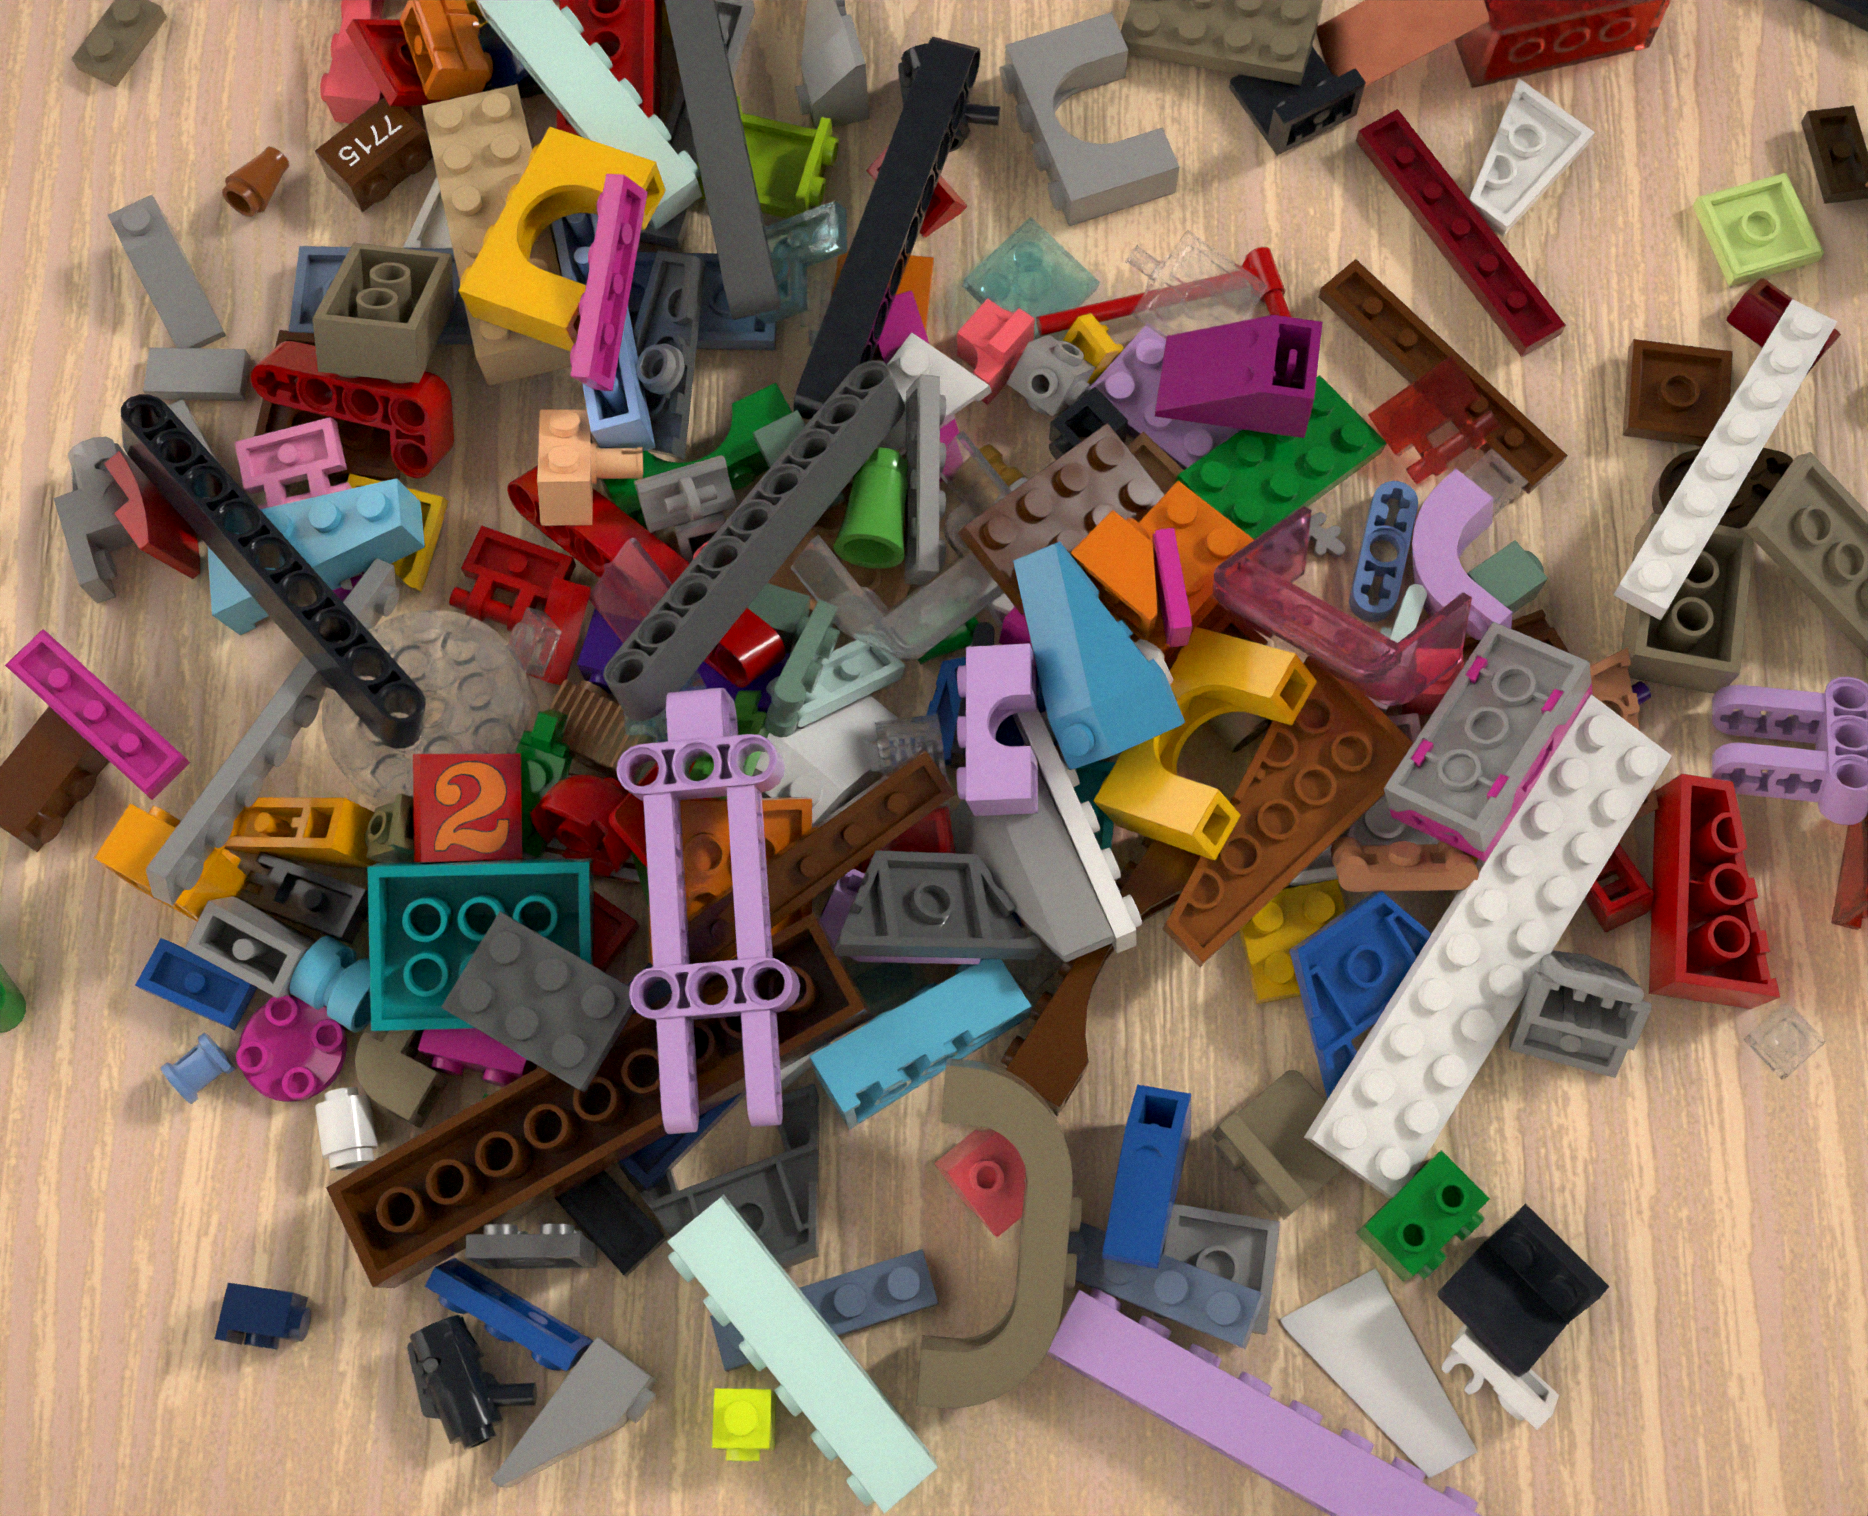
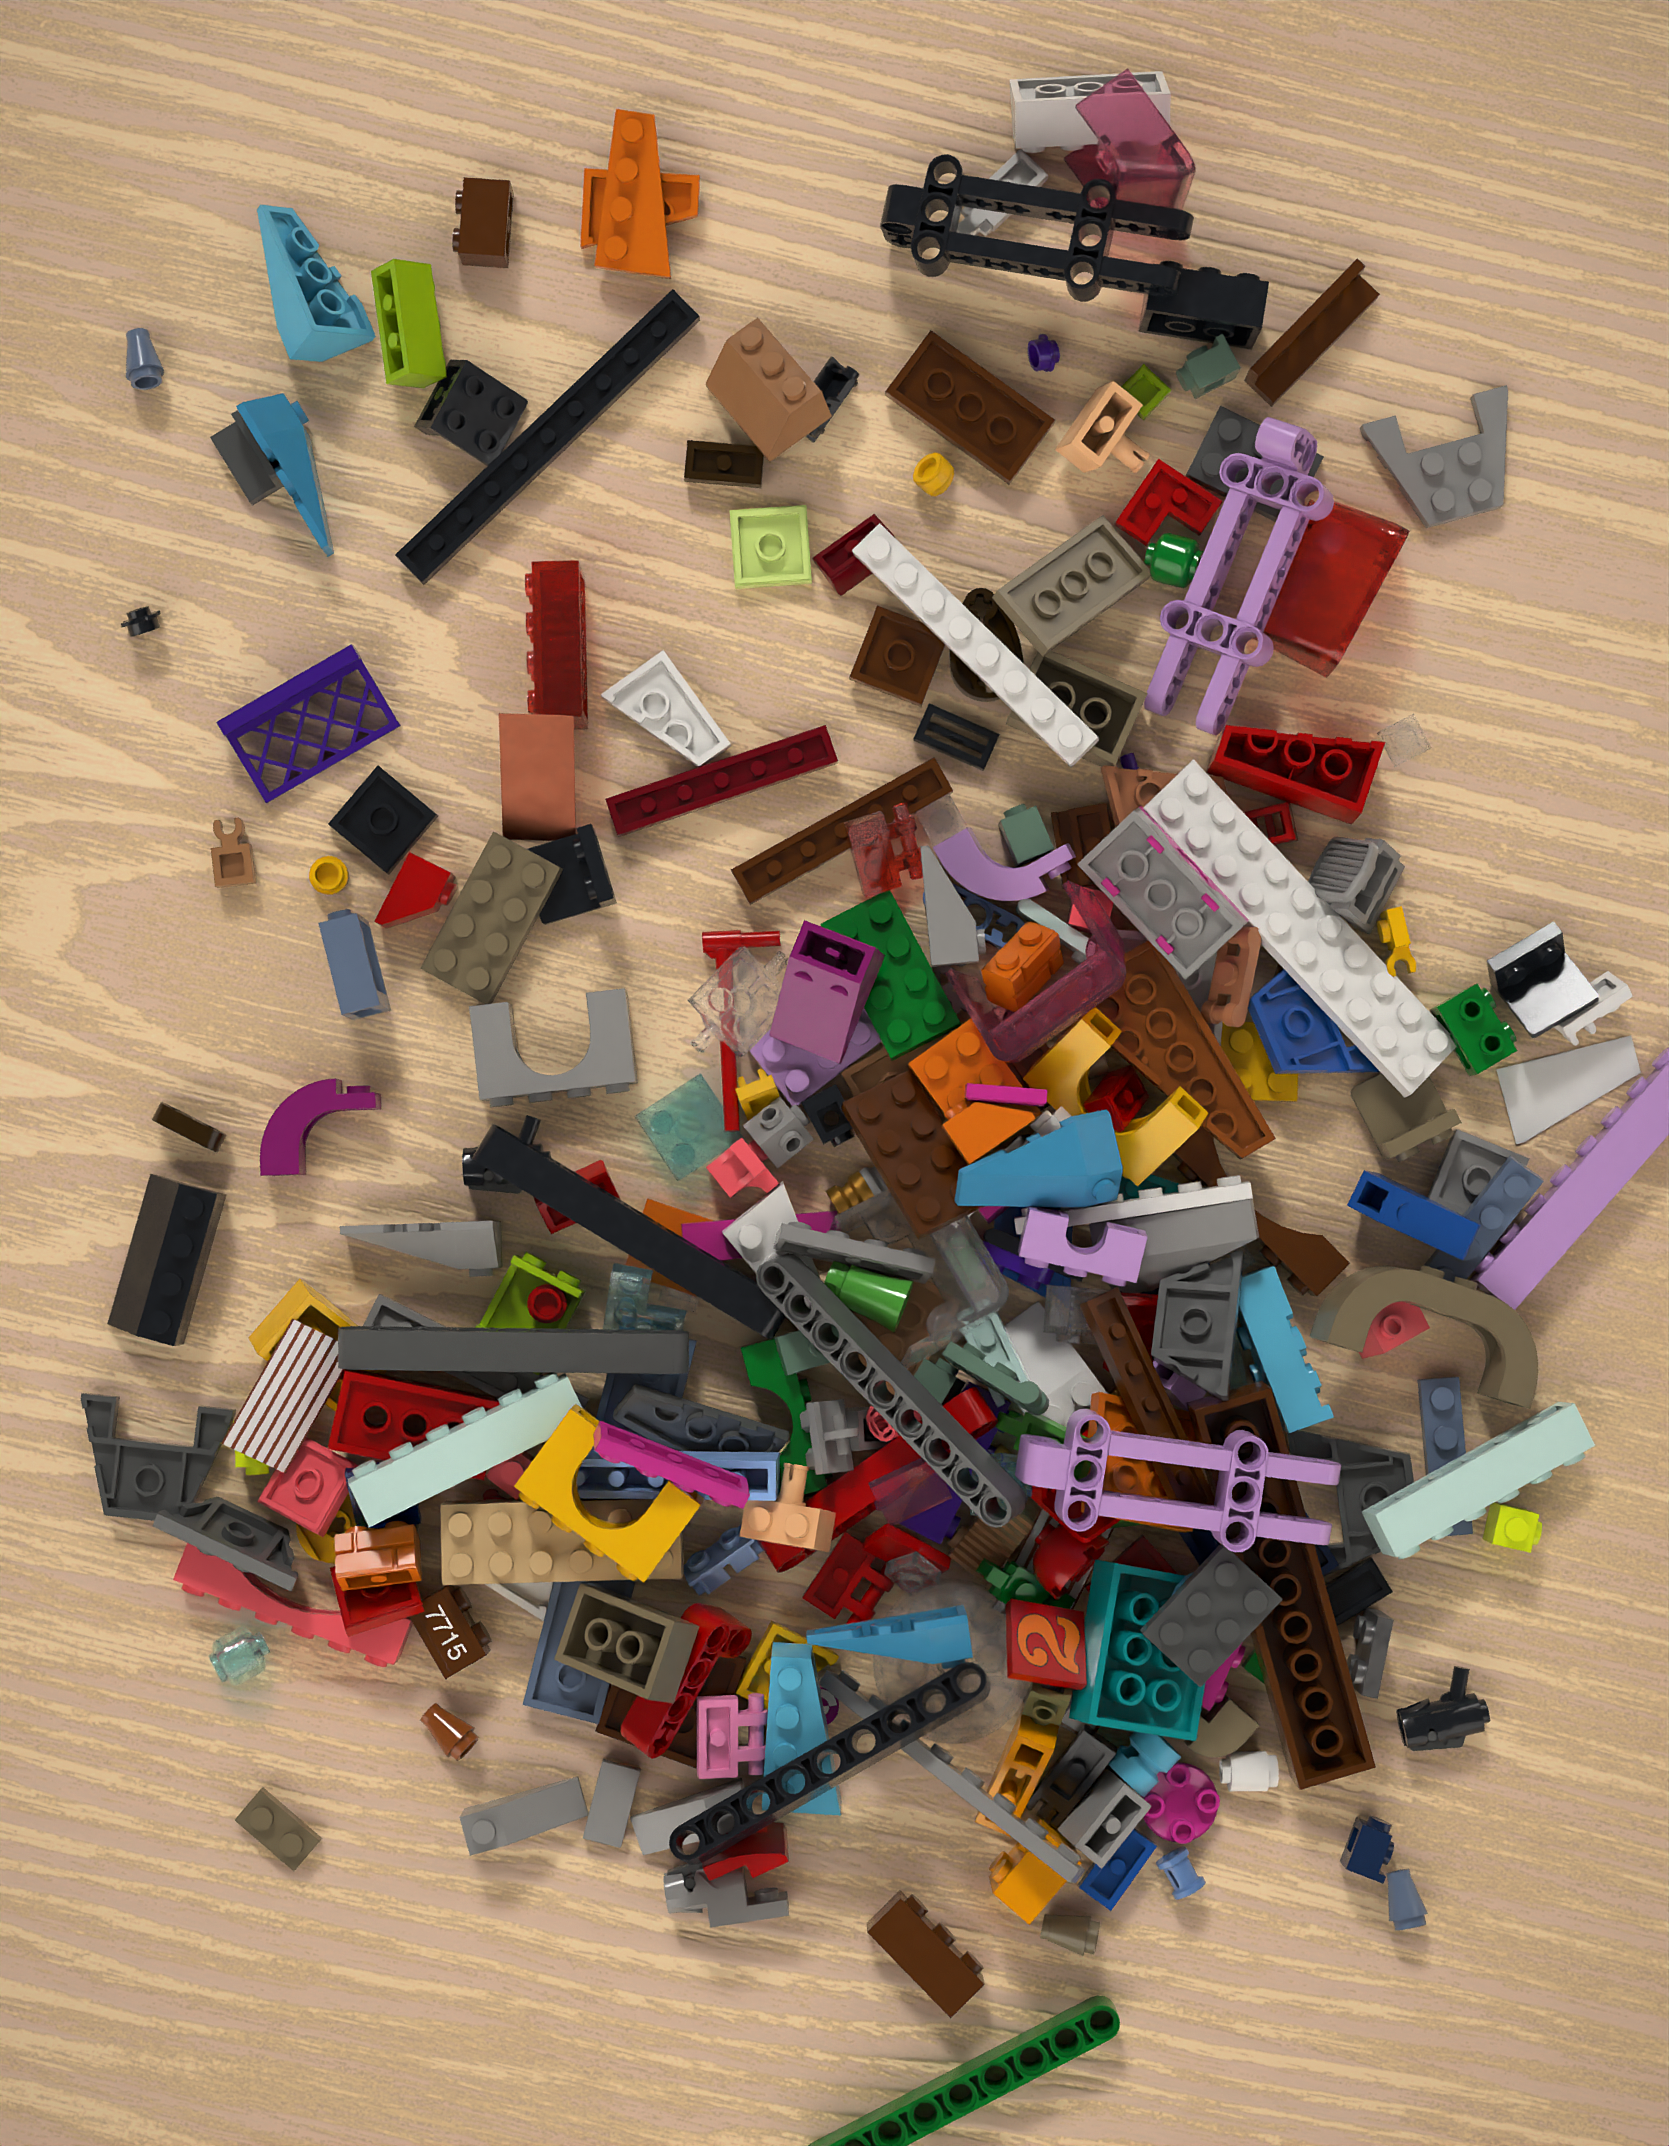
camera: 80 degrees left, 15 degrees up
dark pink tile [5,629,190,800] -> none
blue plate [425,1258,593,1372] -> none
light grey slope [491,1336,657,1488] -> none
light grey plate [636,344,684,395] -> none
none -> red plate [527,1284,567,1324]
none -> light blue hinge [684,1525,764,1596]
none -> dark azure wedge [806,1605,973,1669]
none -> black tile [913,703,1000,771]
none -> light grey slope [920,846,986,967]
none -> dark purple plate [977,1241,1055,1290]
none -> orange brick [981,921,1064,1013]
none -> dark tan cone [1040,1914,1100,1956]
none -> red slope [1083,1065,1149,1133]
none -> yellow plate [1377,906,1416,977]
none -> sand blue cone [1386,1869,1428,1930]

